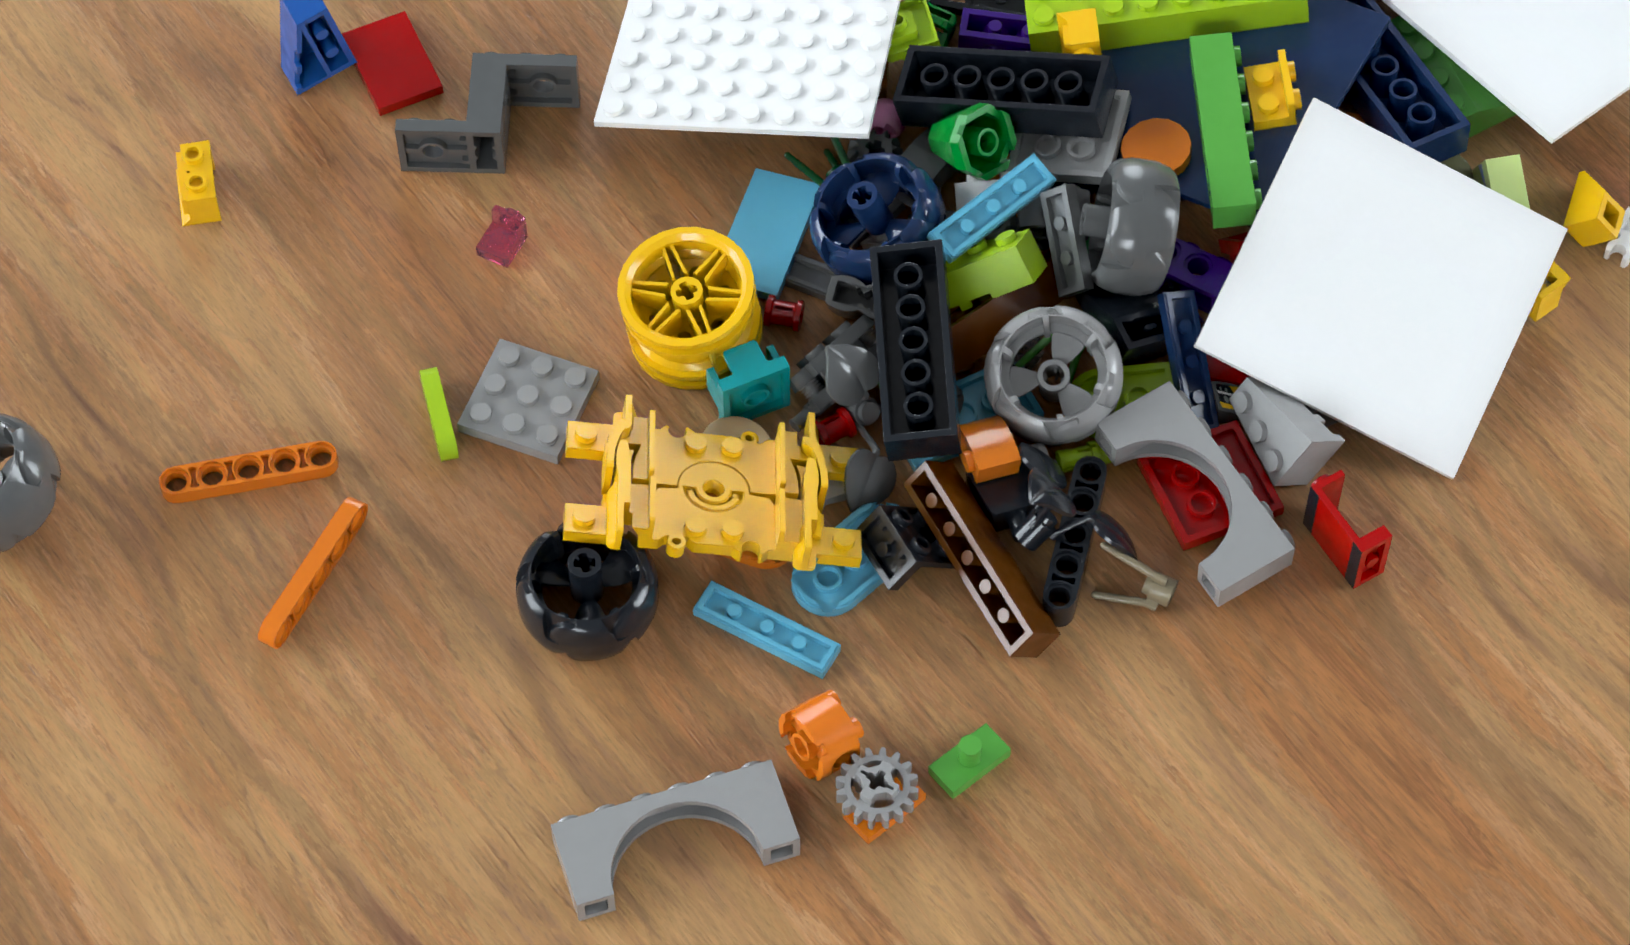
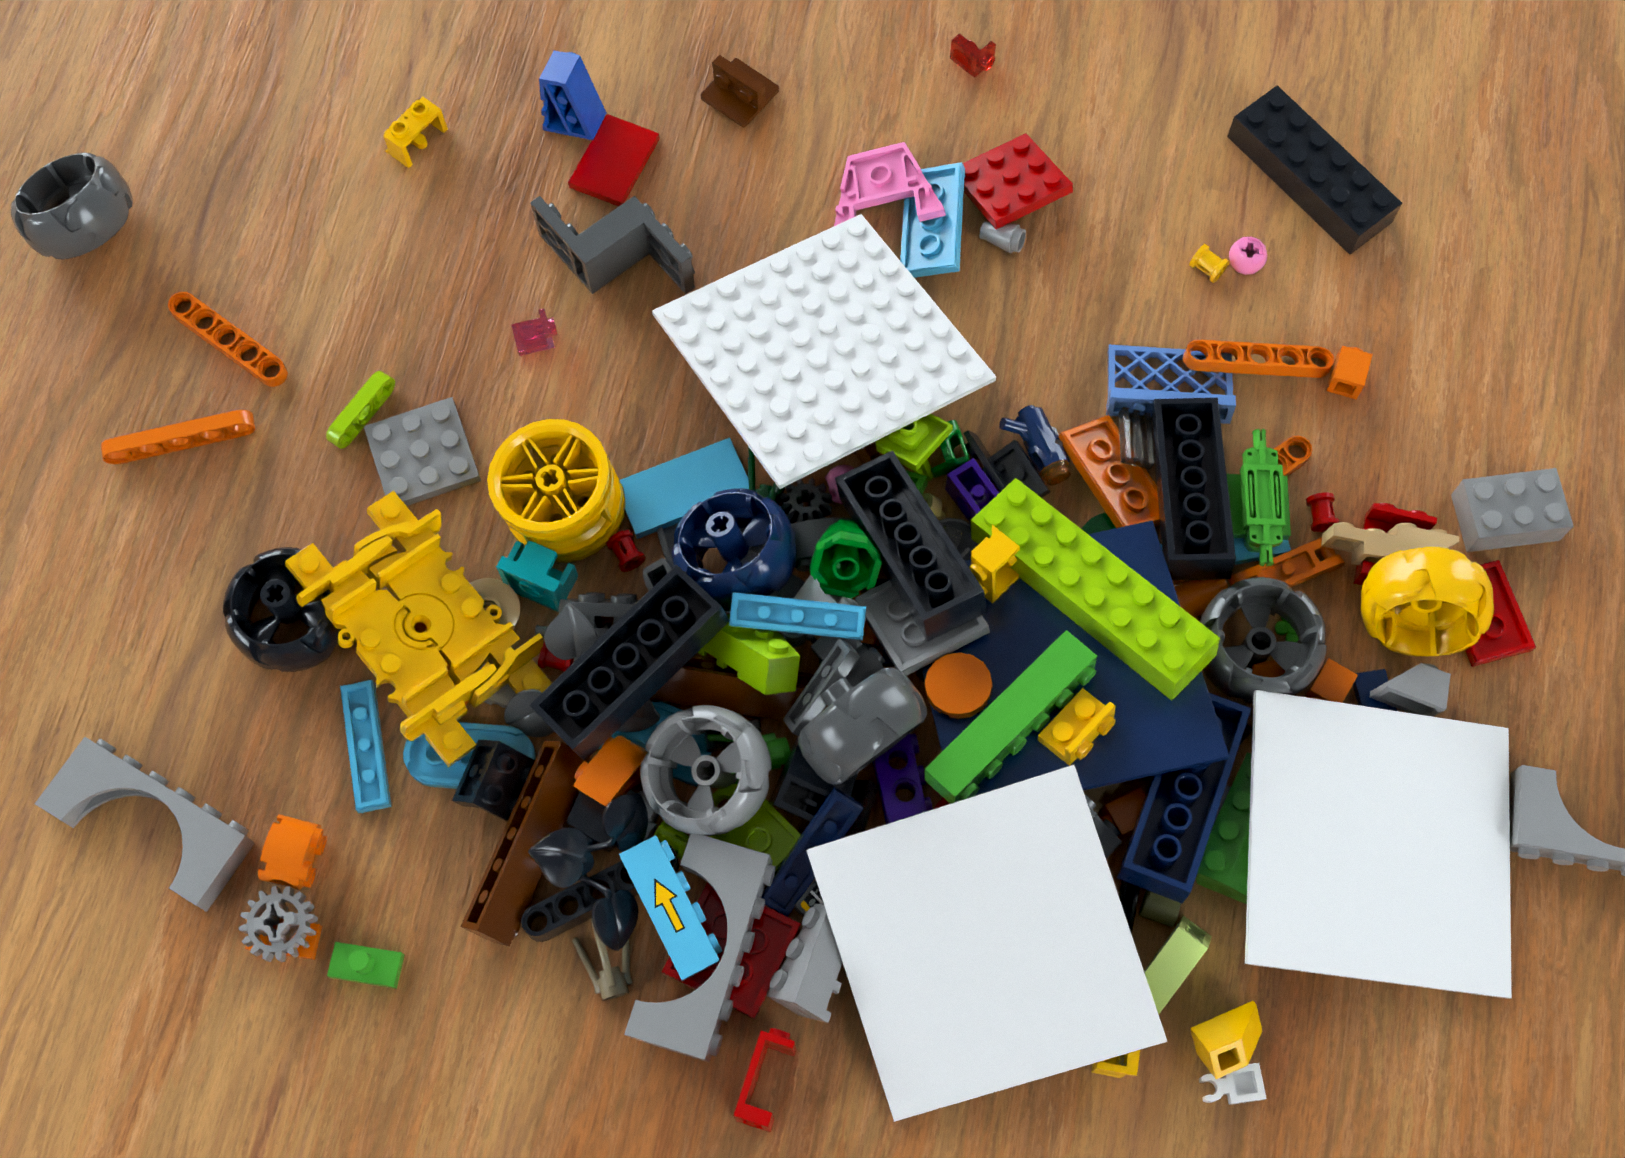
camera: 50 degrees right, 10 degrees up
none -> medium azure brick [619,835,722,981]

